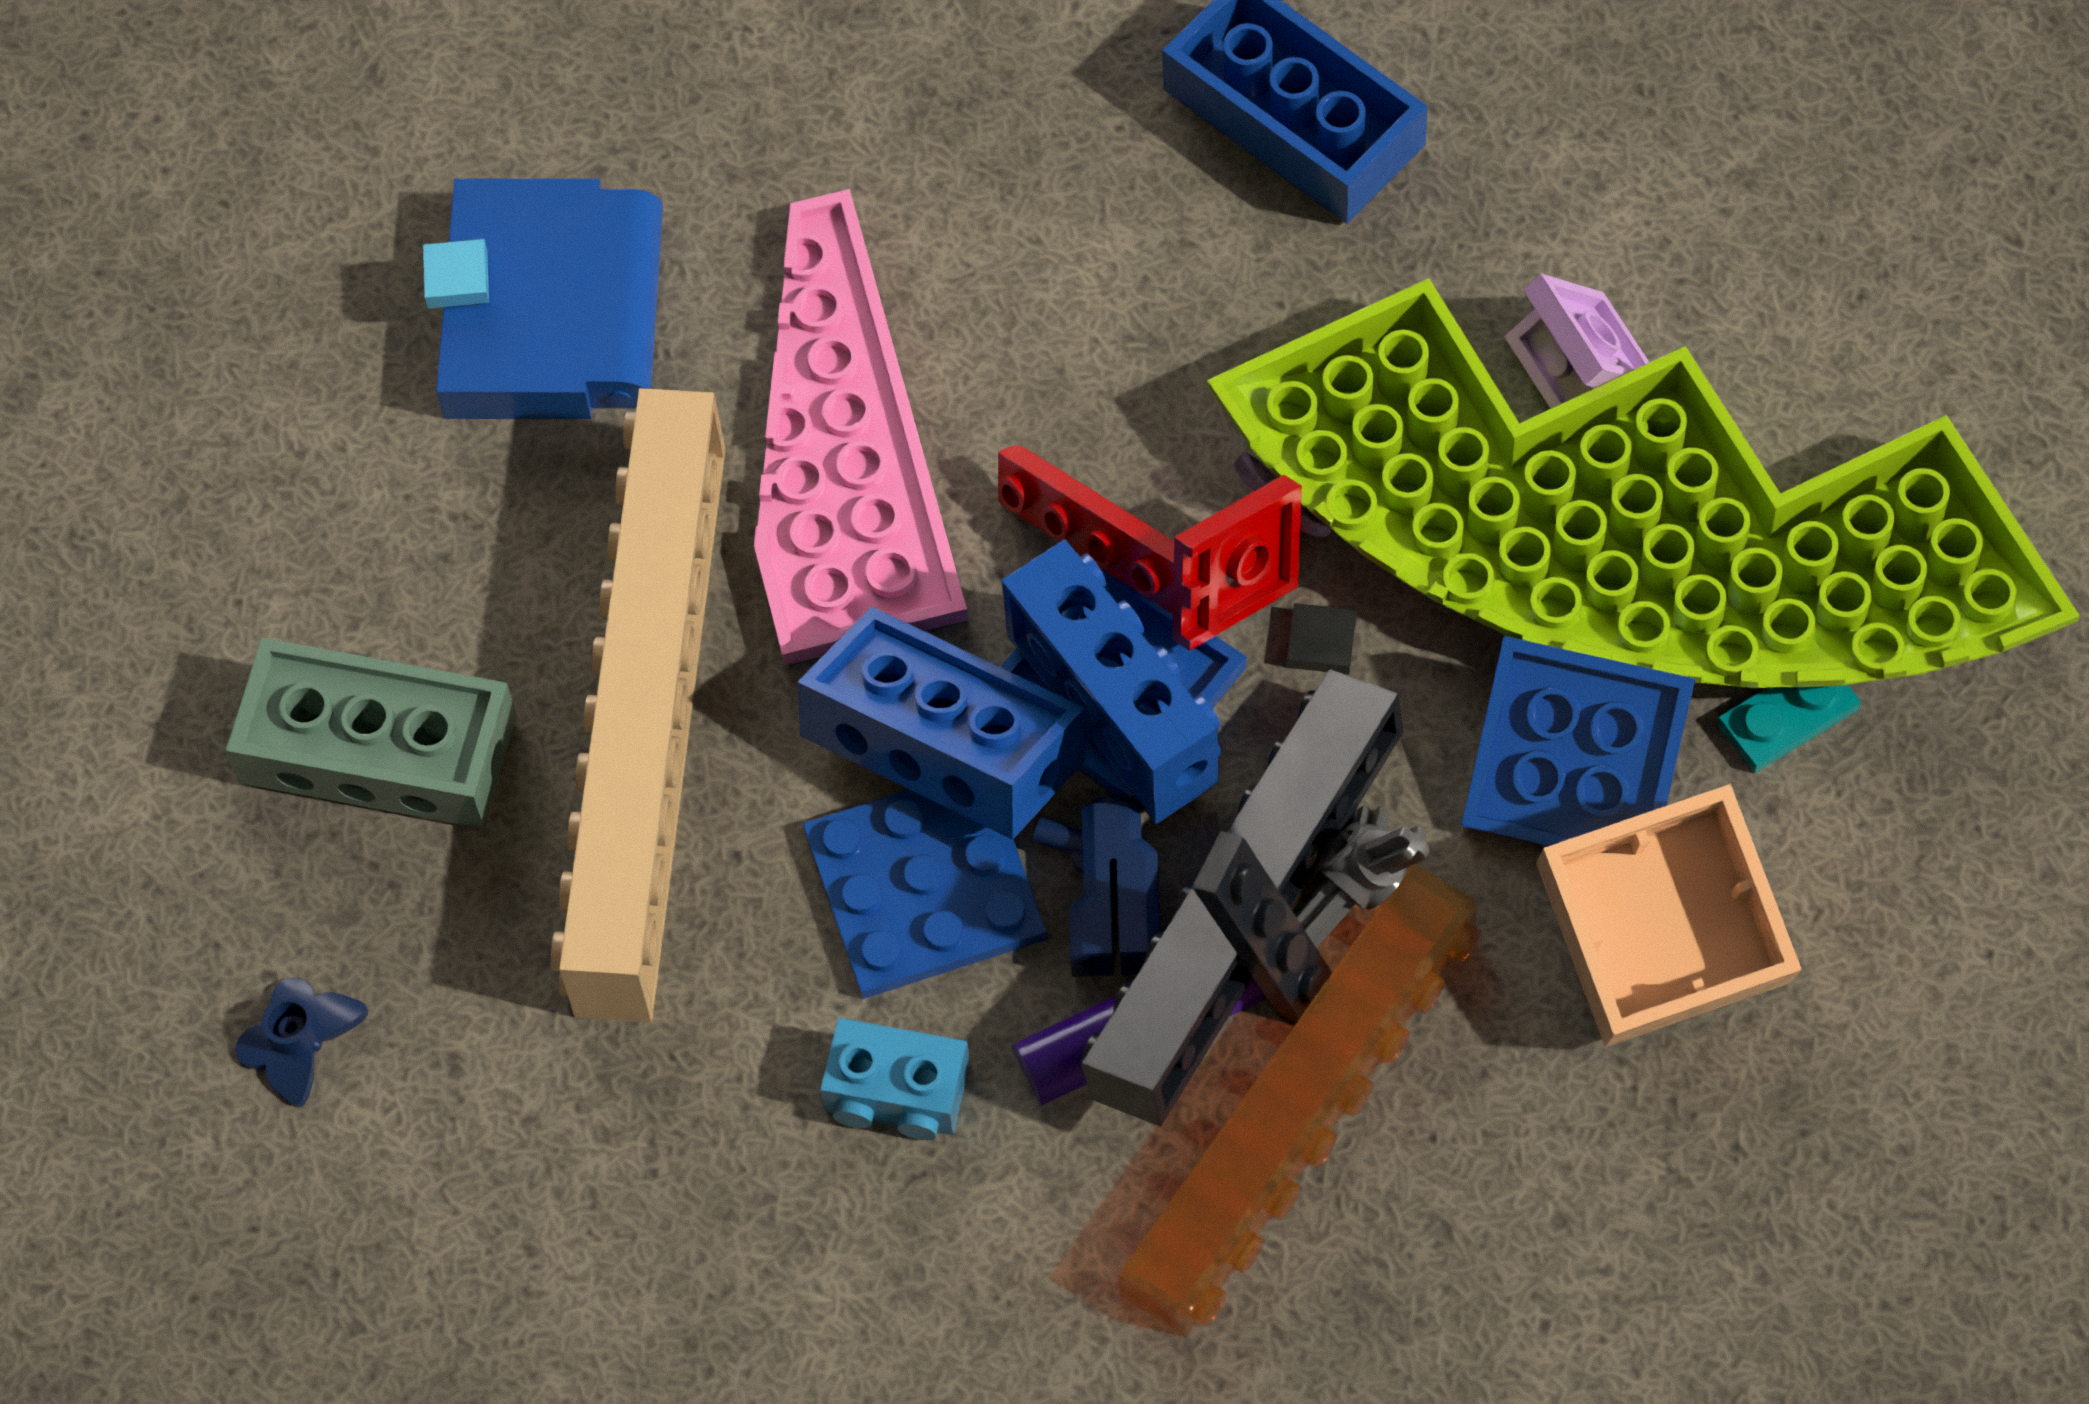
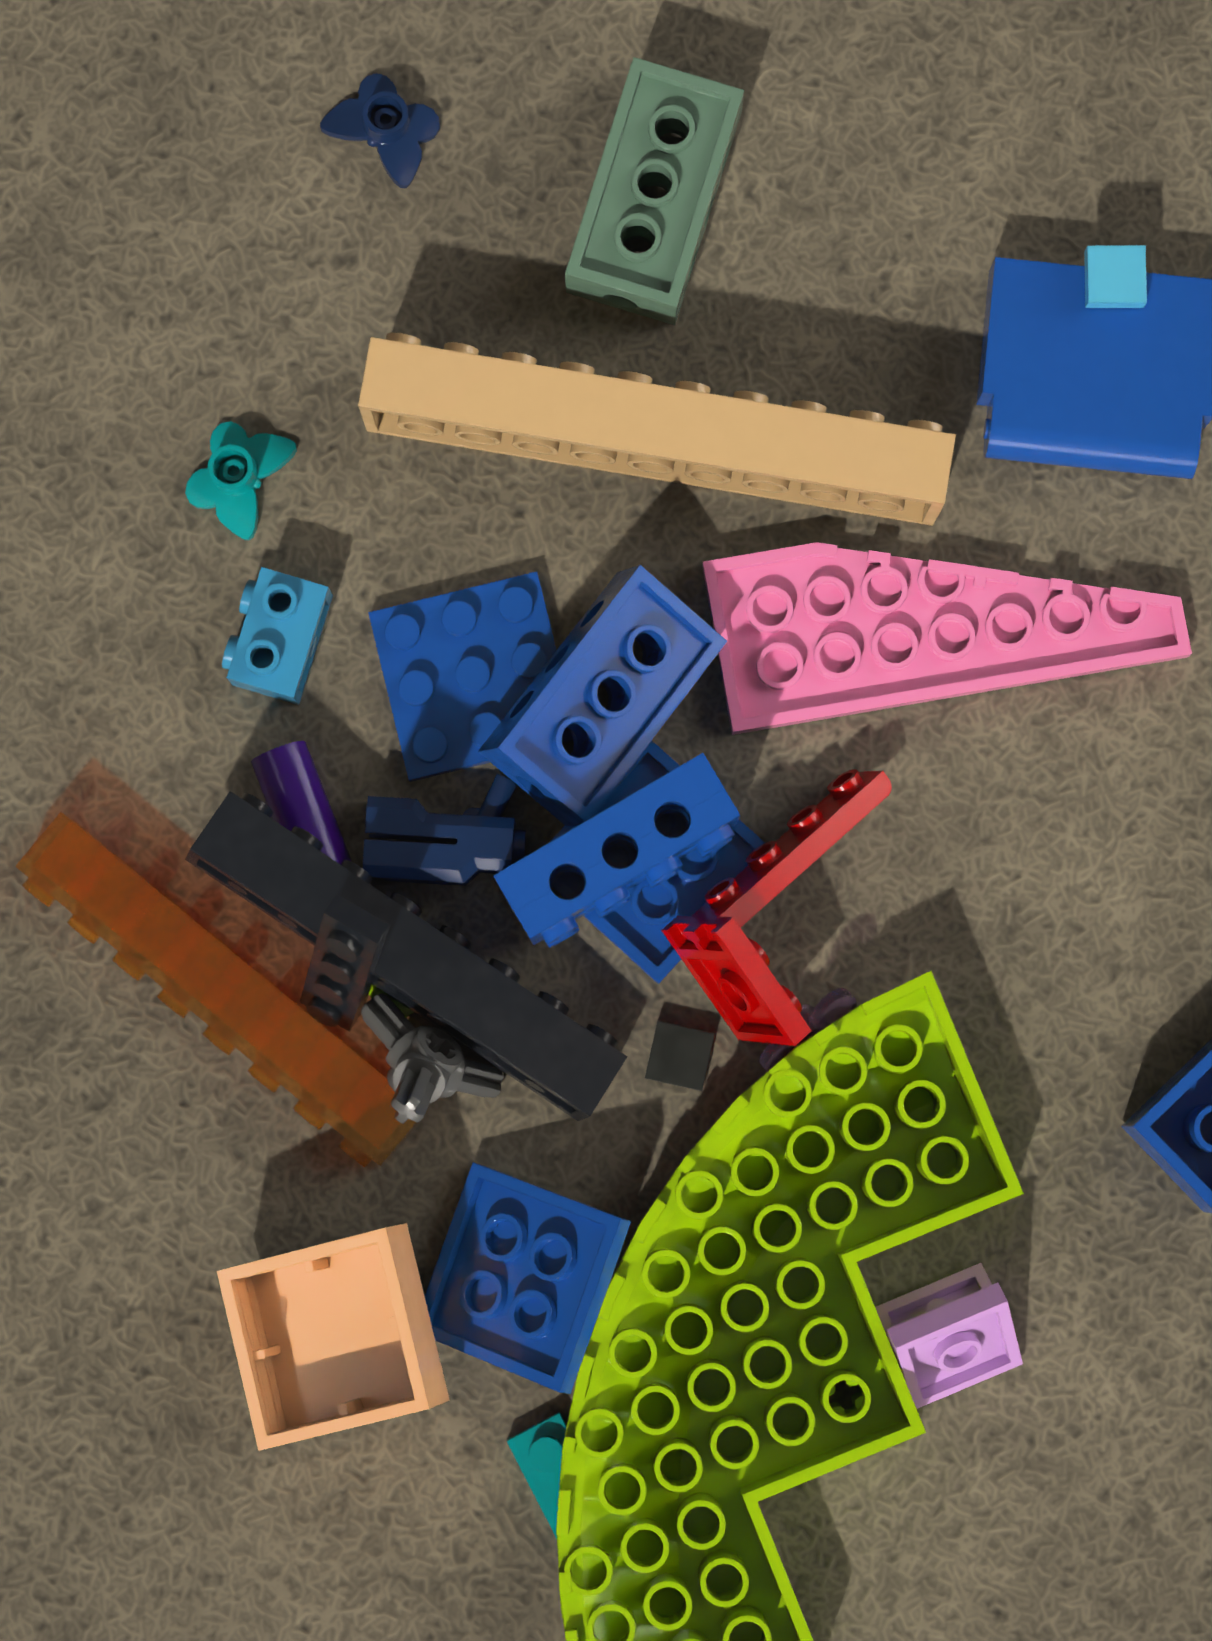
camera: 90 degrees right, 20 degrees up
none -> teal animal [185,421,297,540]

